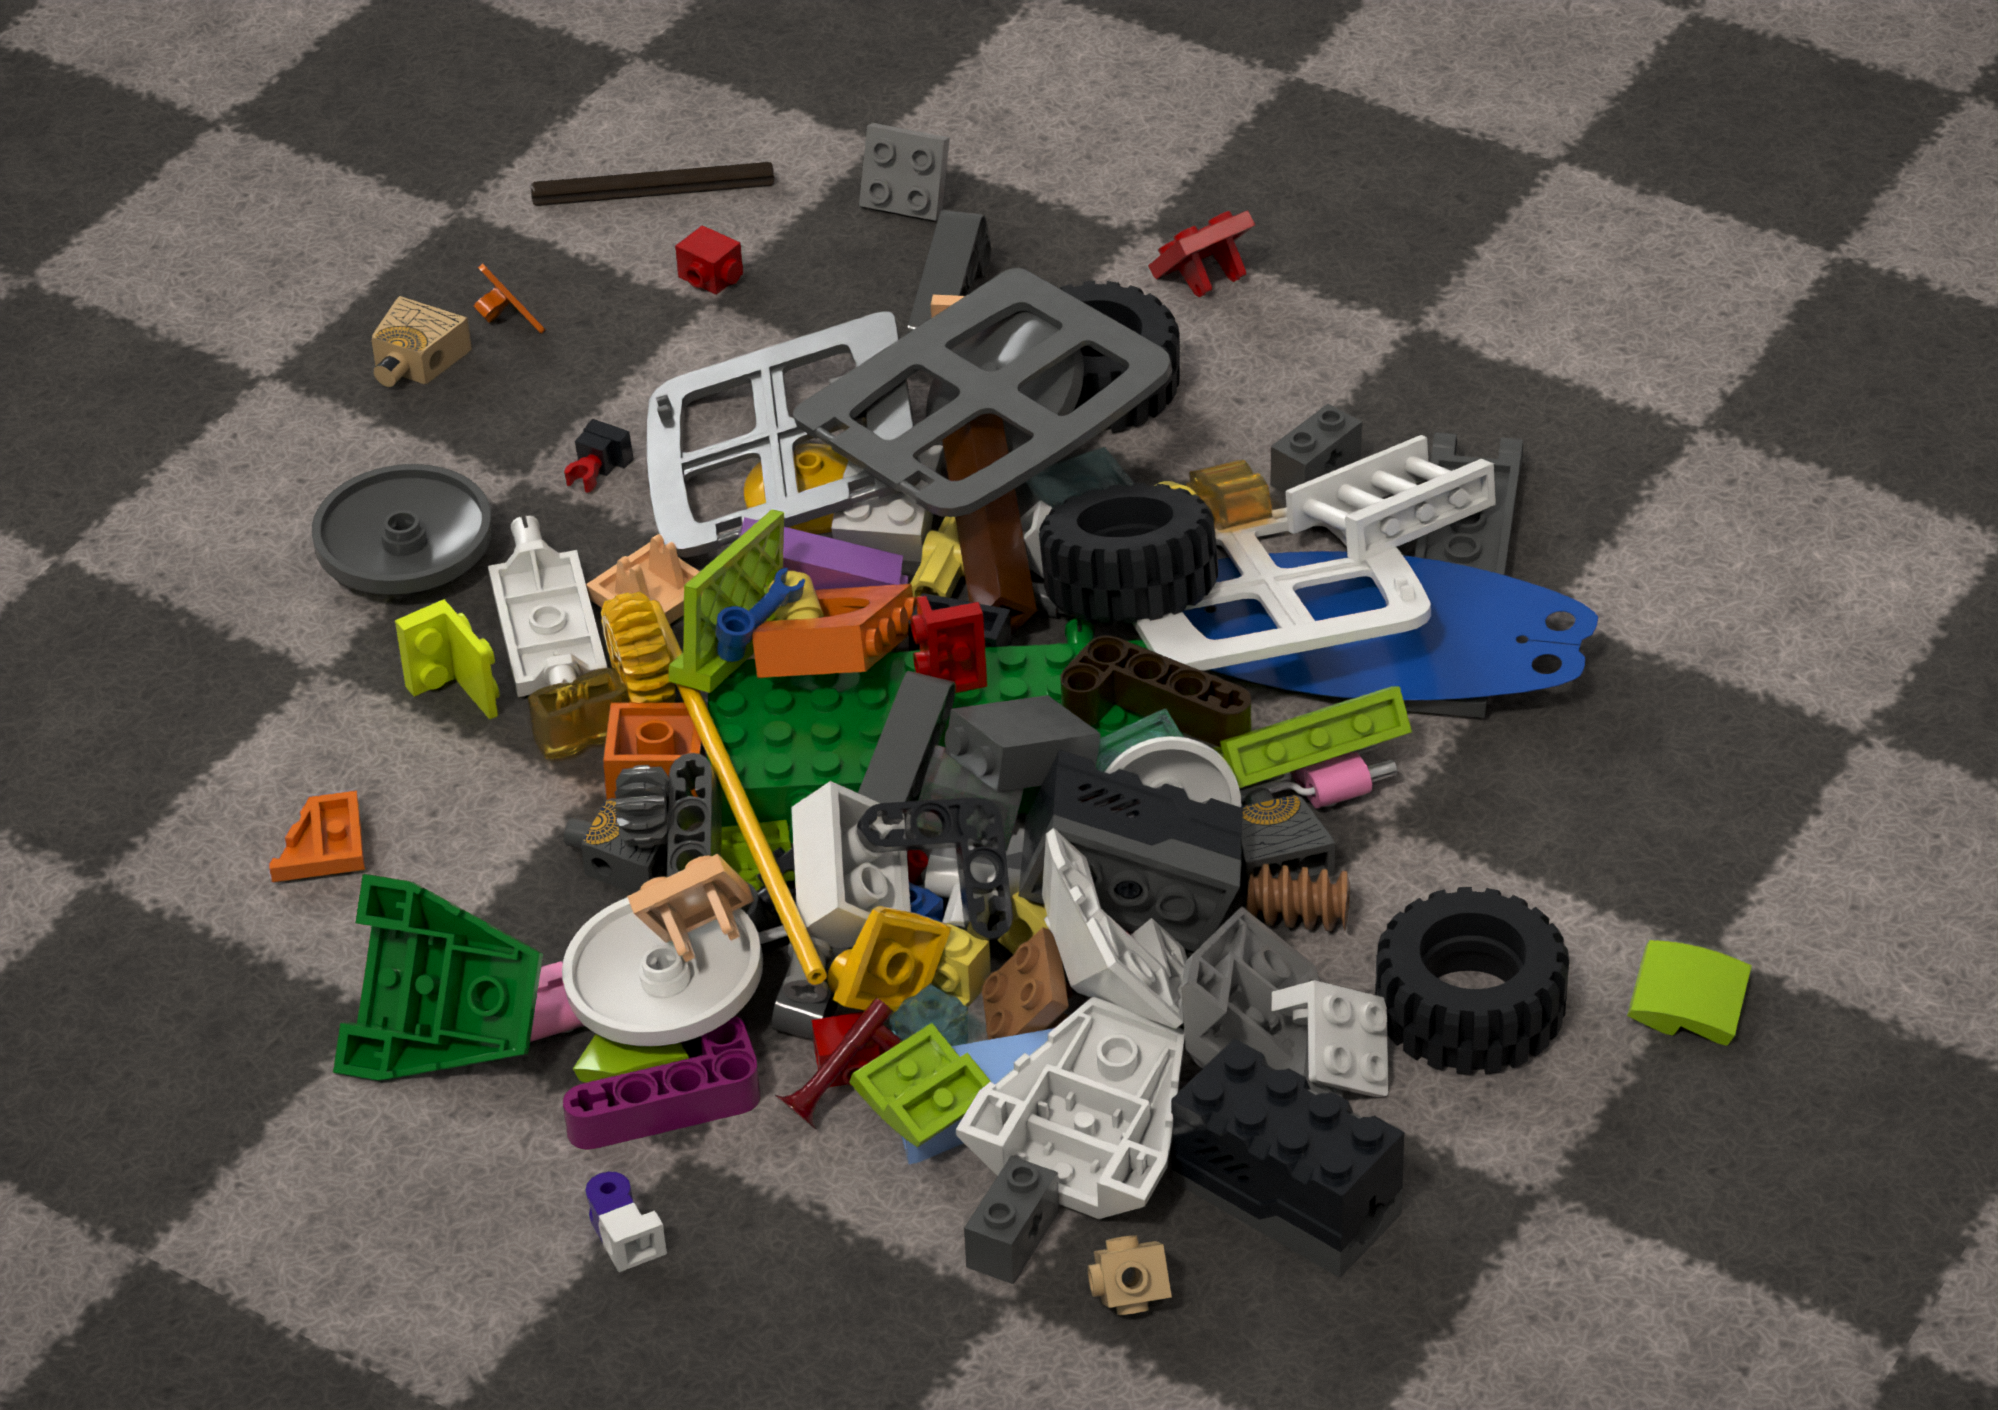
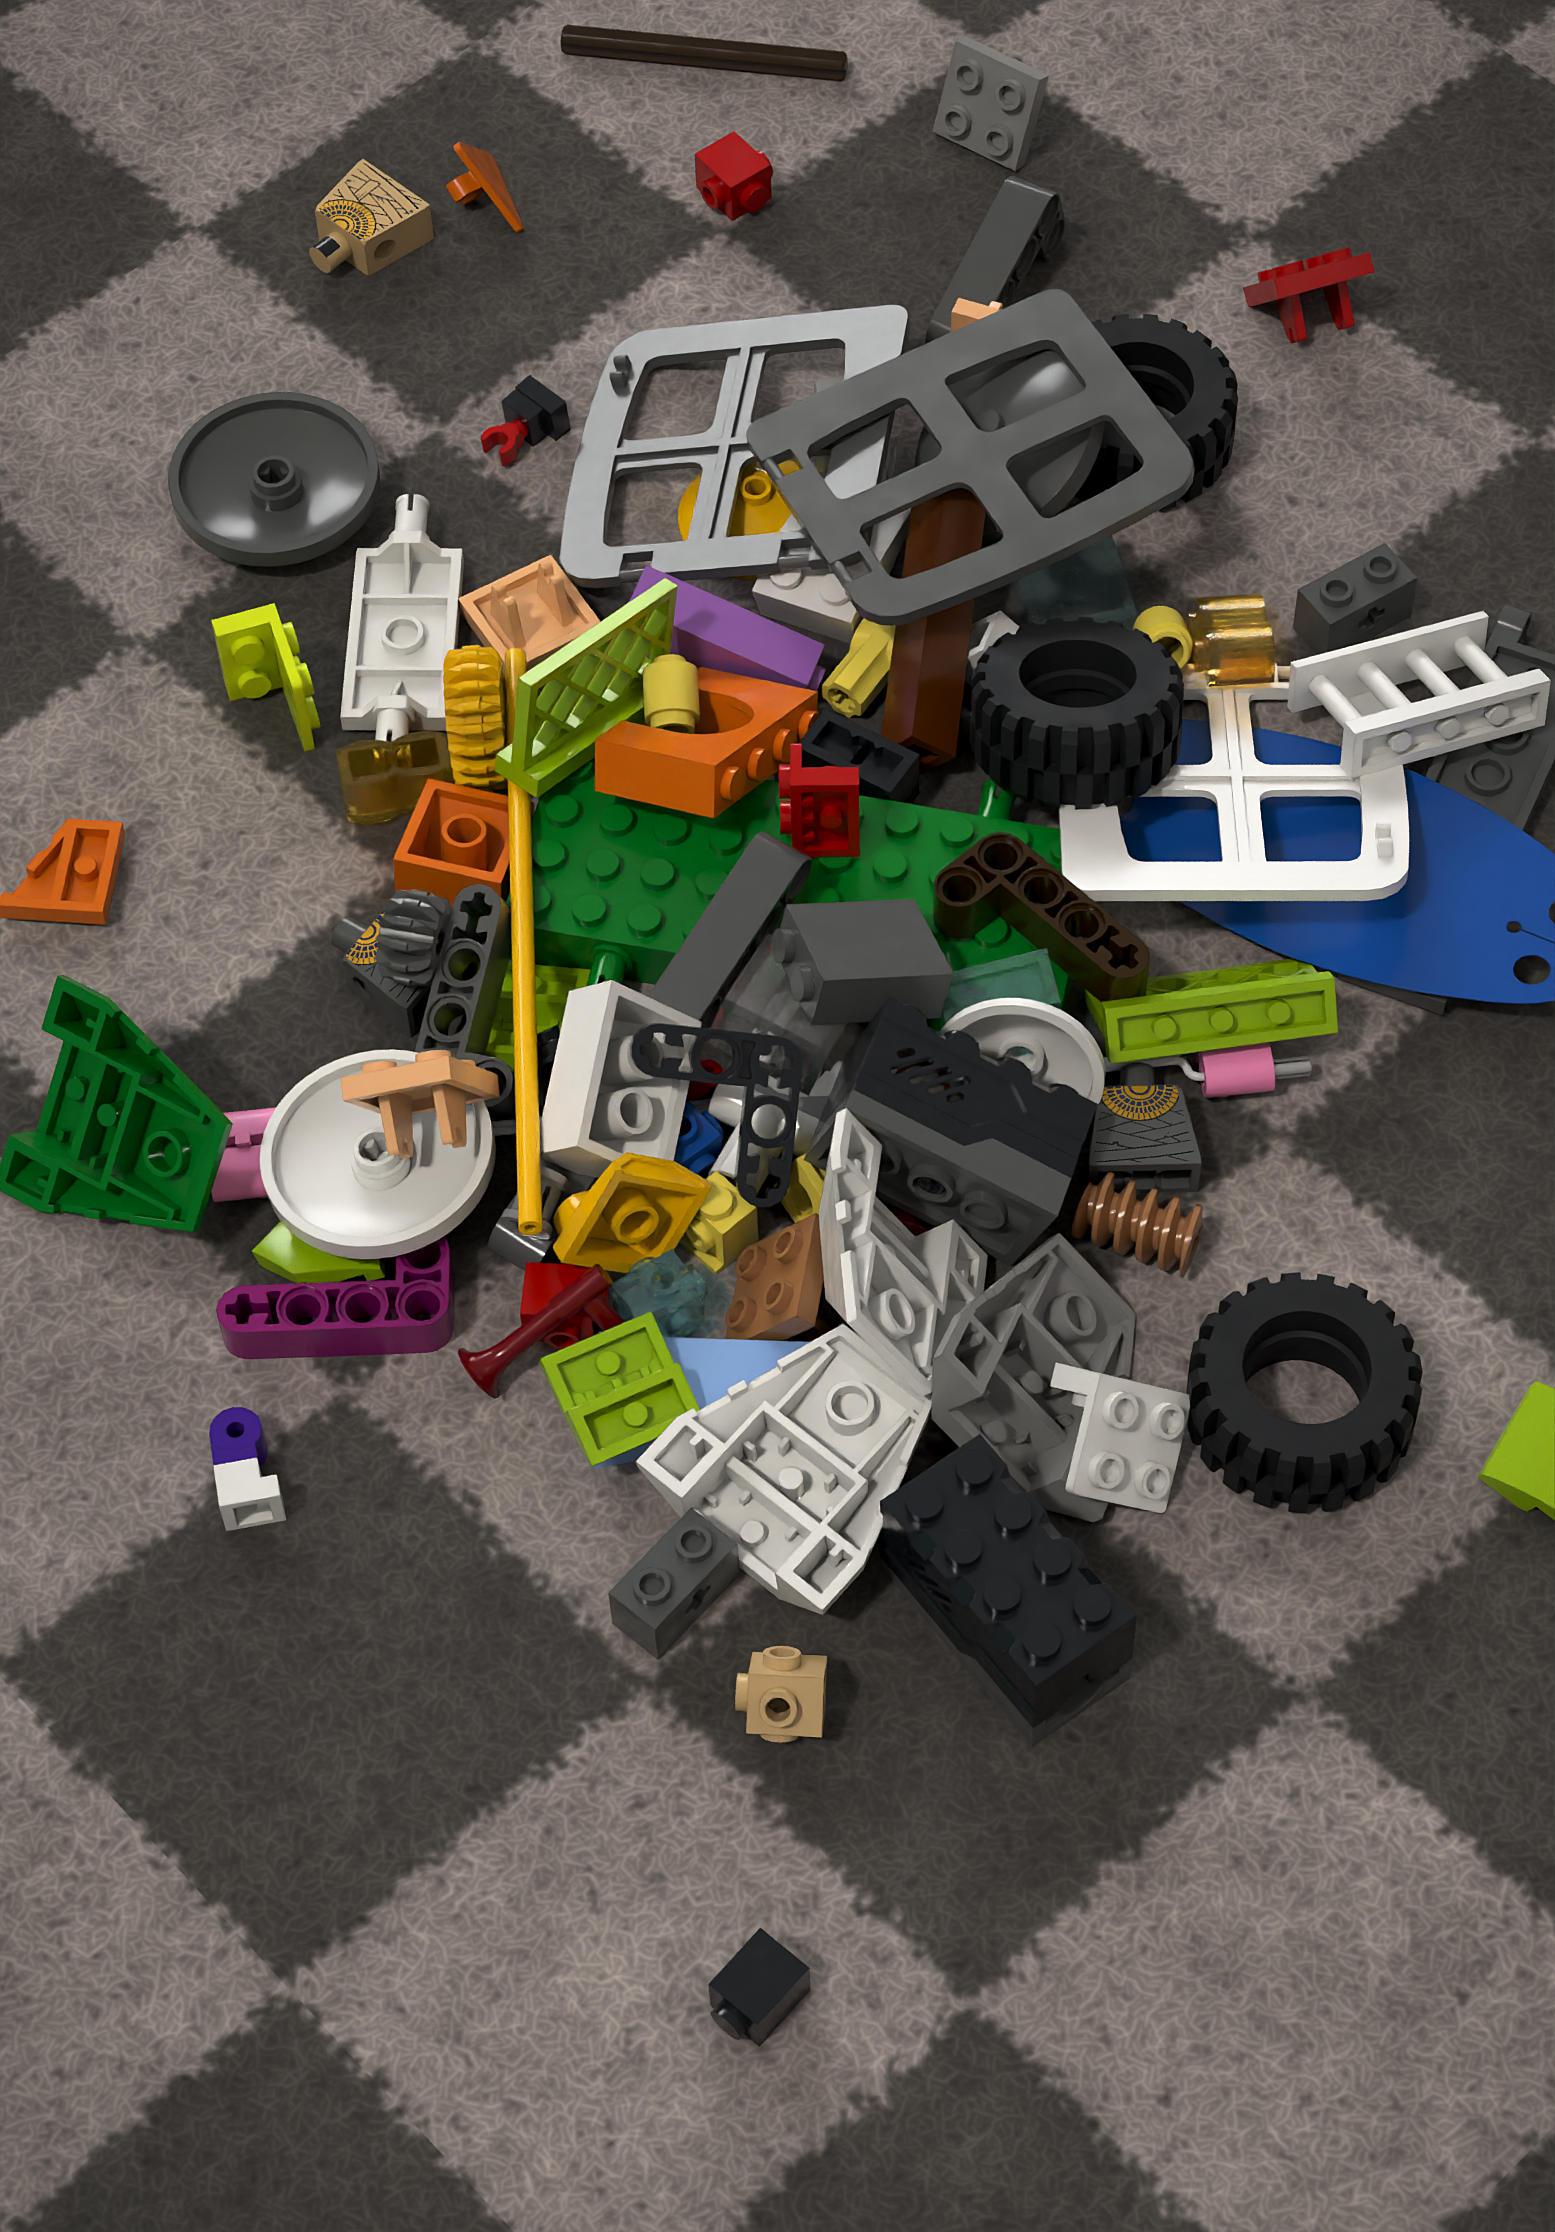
camera: 15 degrees right, 15 degrees up
blue brick [715,568,805,662] -> none

